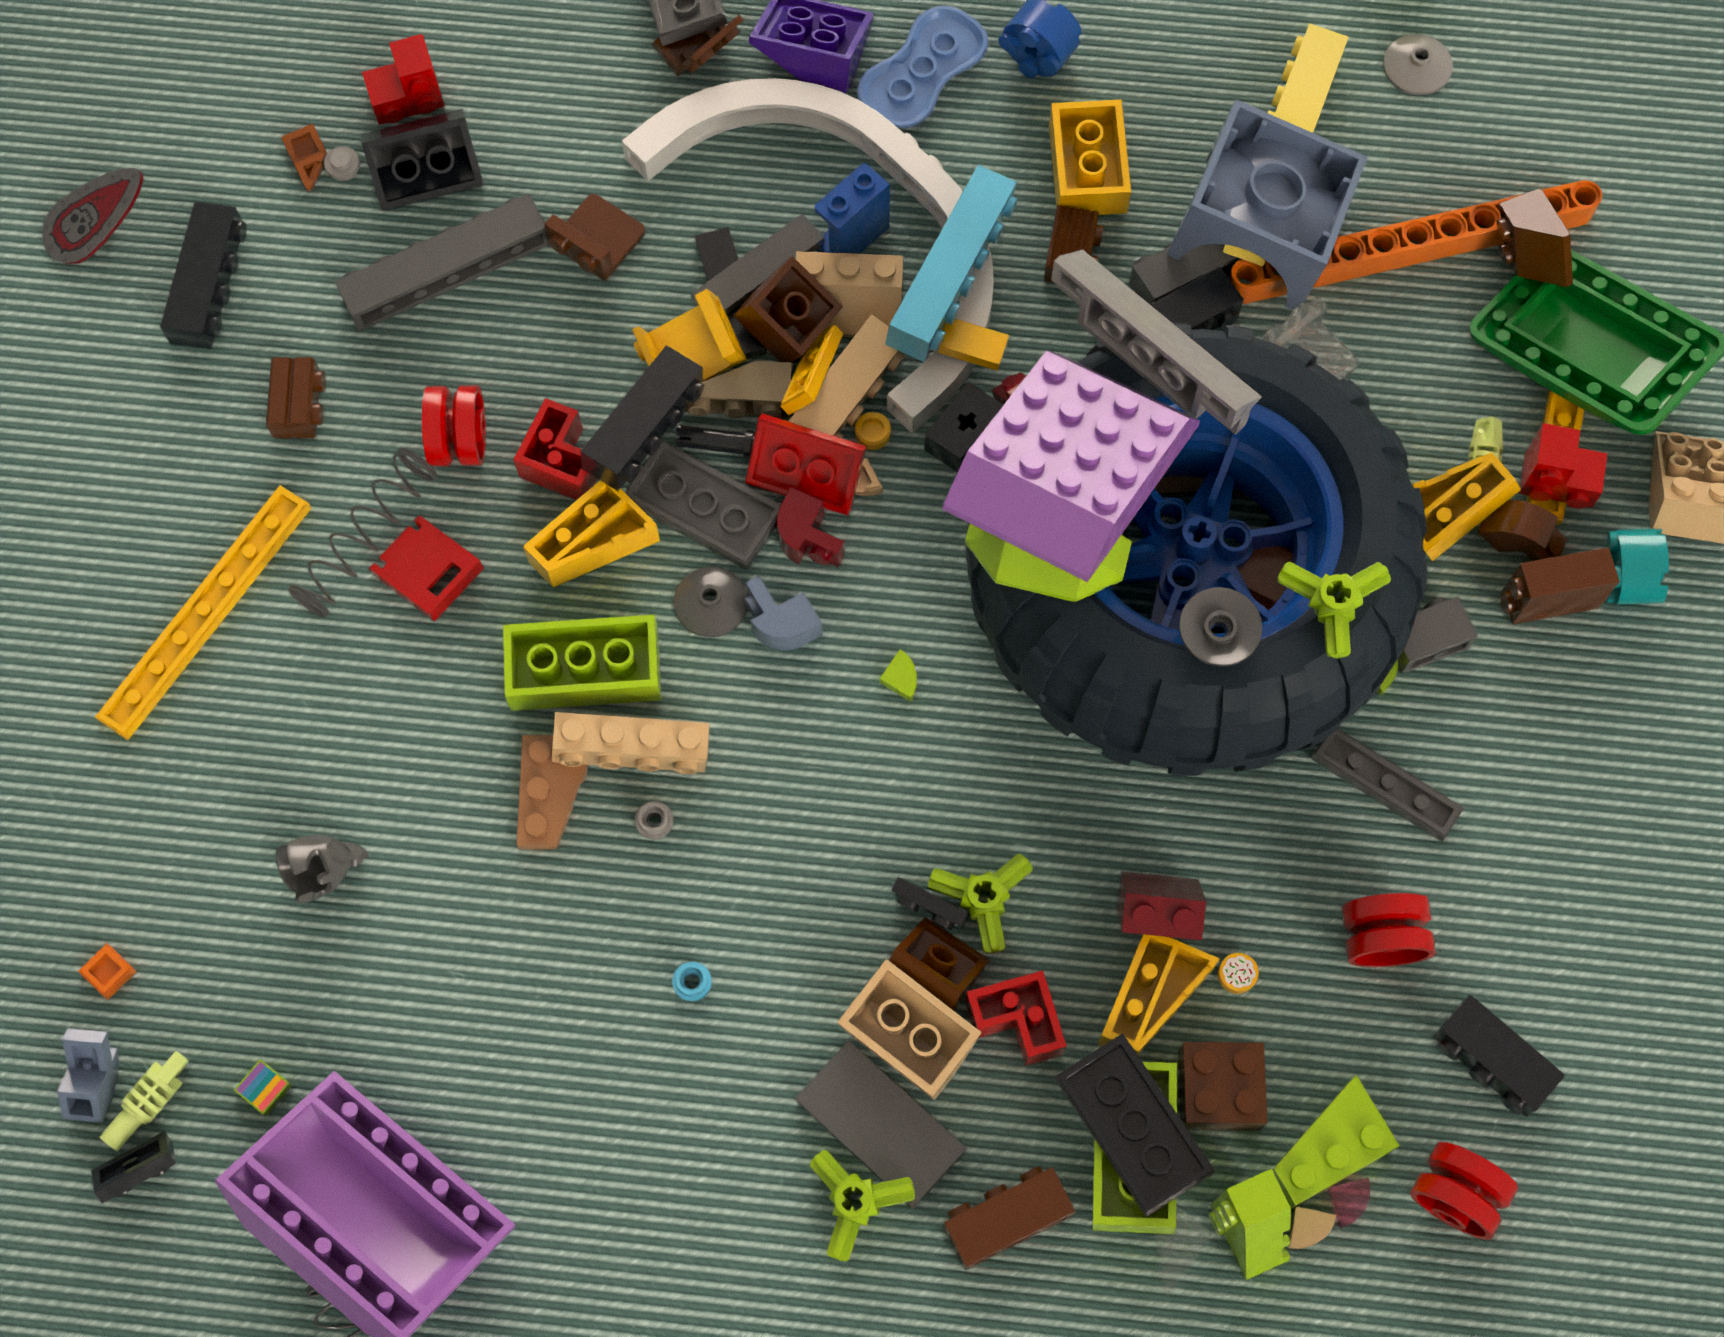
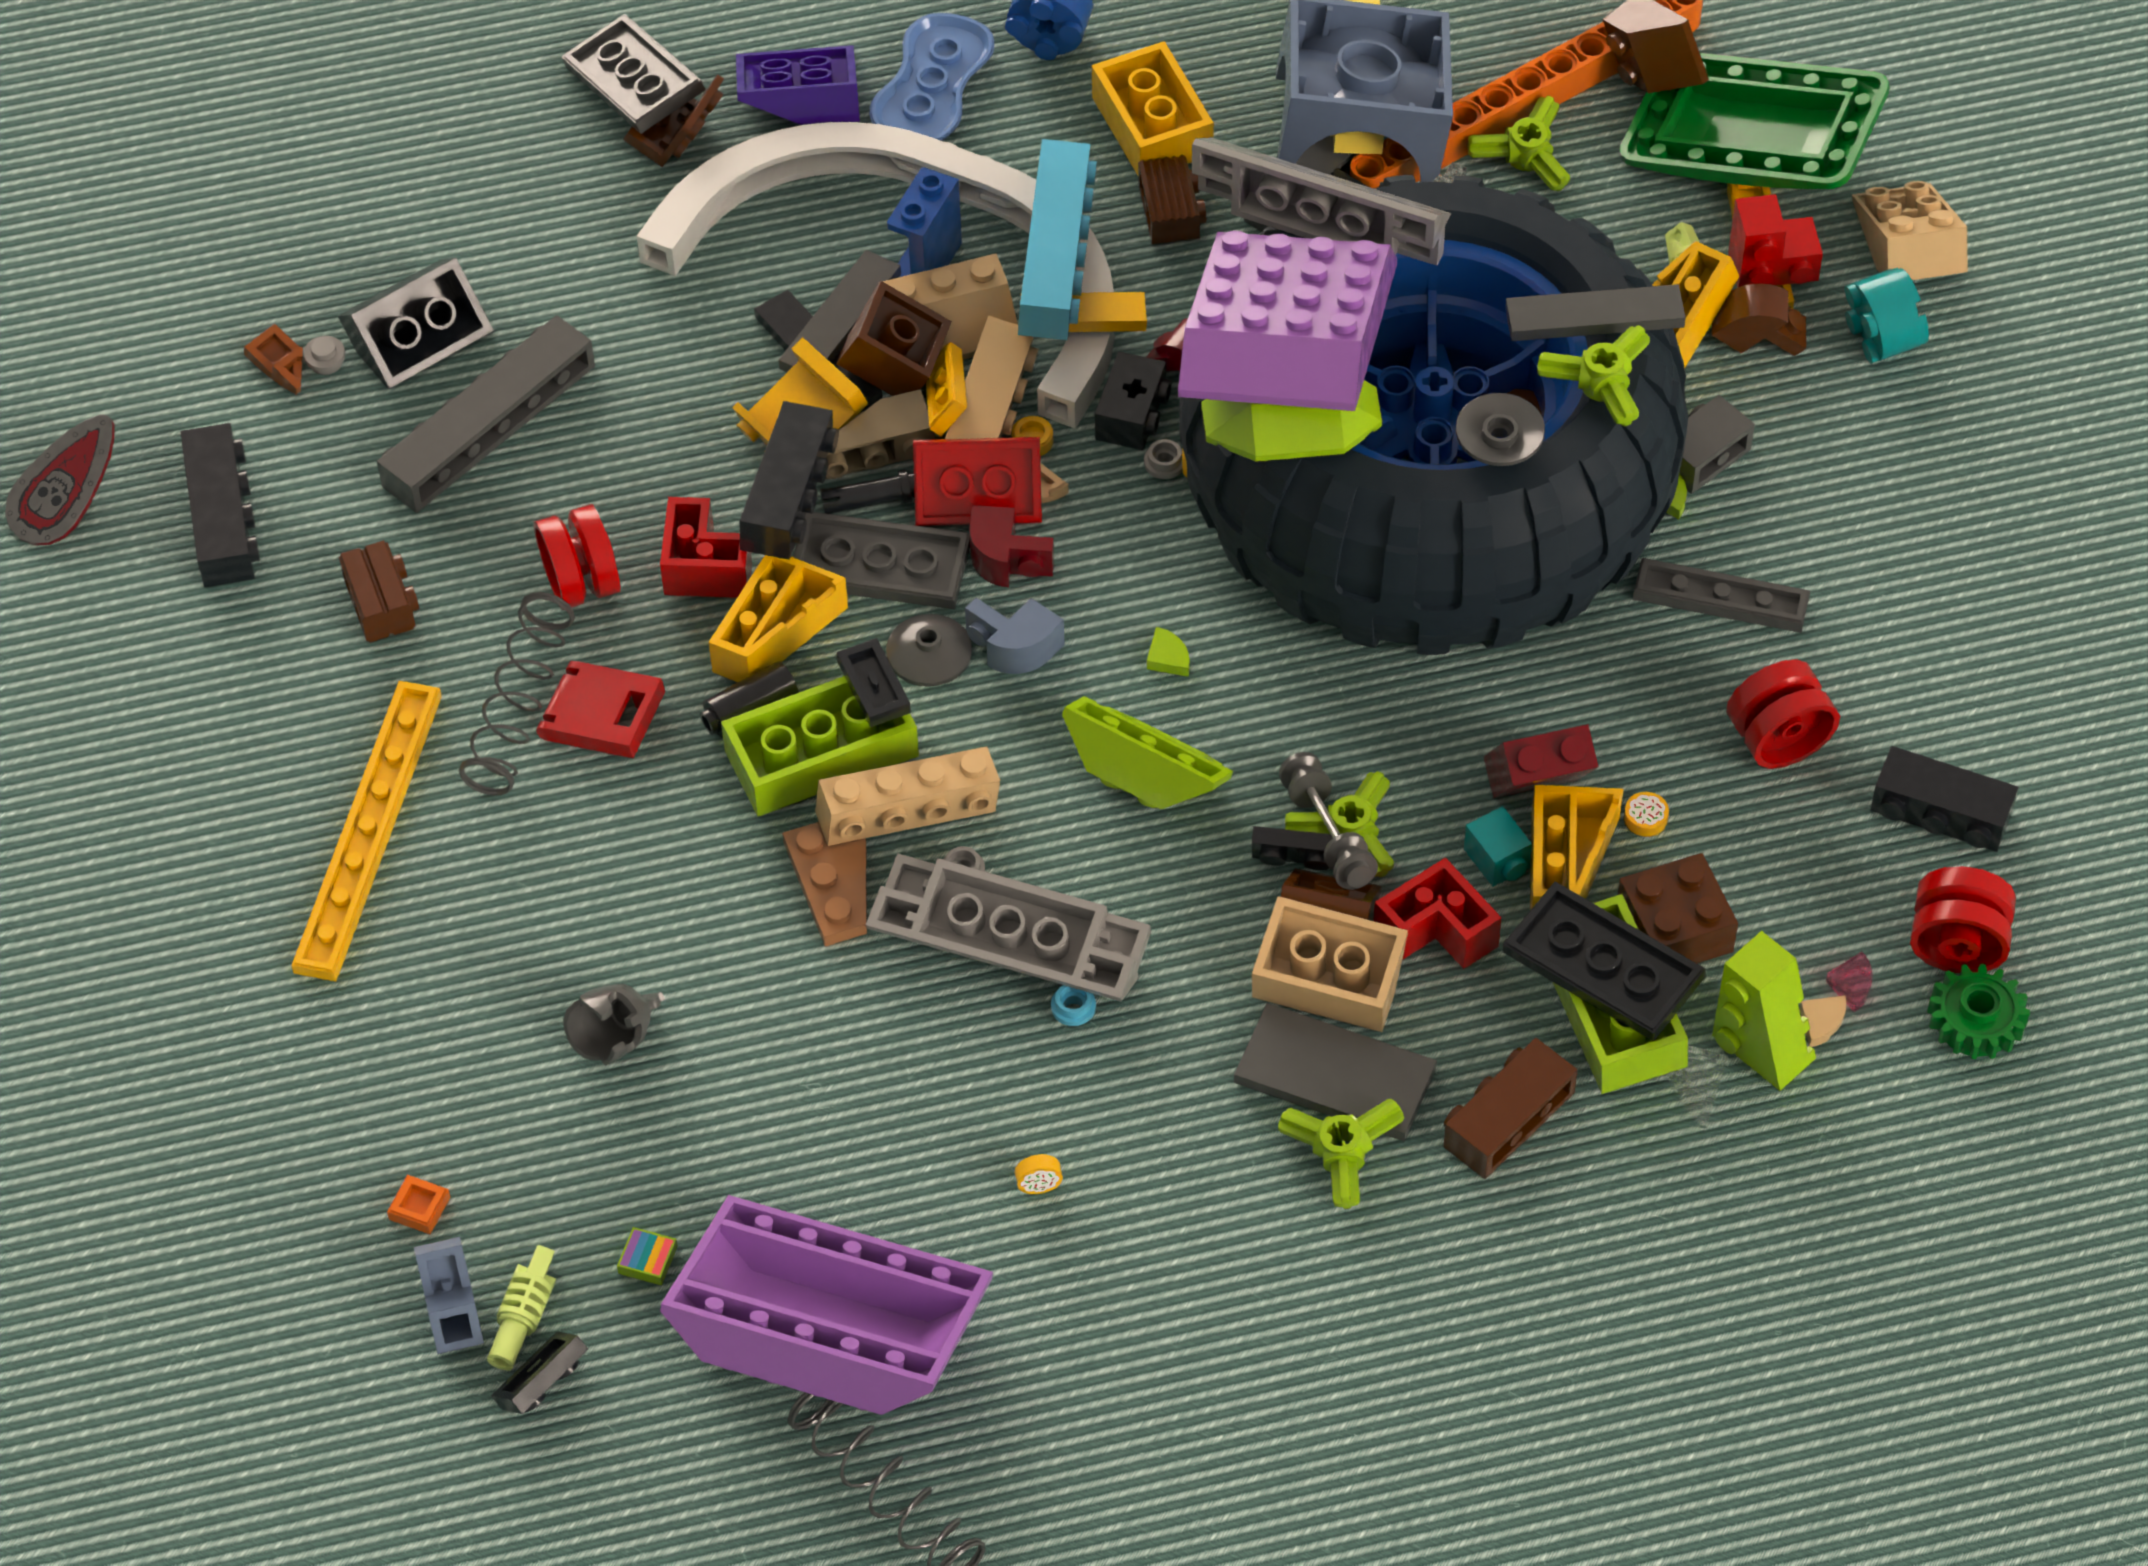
camera: 20 degrees left, 15 degrees down
red brick [362,33,445,125] -> none
reddish brown bracket [544,194,645,281] -> none
lime wedge [1272,1075,1400,1209] -> none
reddish brown brick [1500,547,1620,625] -> none
none -> black brick [700,661,799,739]
none -> black plate [836,638,911,728]
none -> light grey slope [866,853,1151,1002]
none -> yellow tile [1015,1154,1063,1194]
none -> lime wedge [1062,696,1233,810]
none -> dark grey axle [1279,752,1378,890]
none -> teal brick [1464,806,1532,887]
none -> lime bush [1467,96,1570,192]
none -> dark grey tile [1505,284,1686,341]
none -> green gear [1927,964,2030,1060]

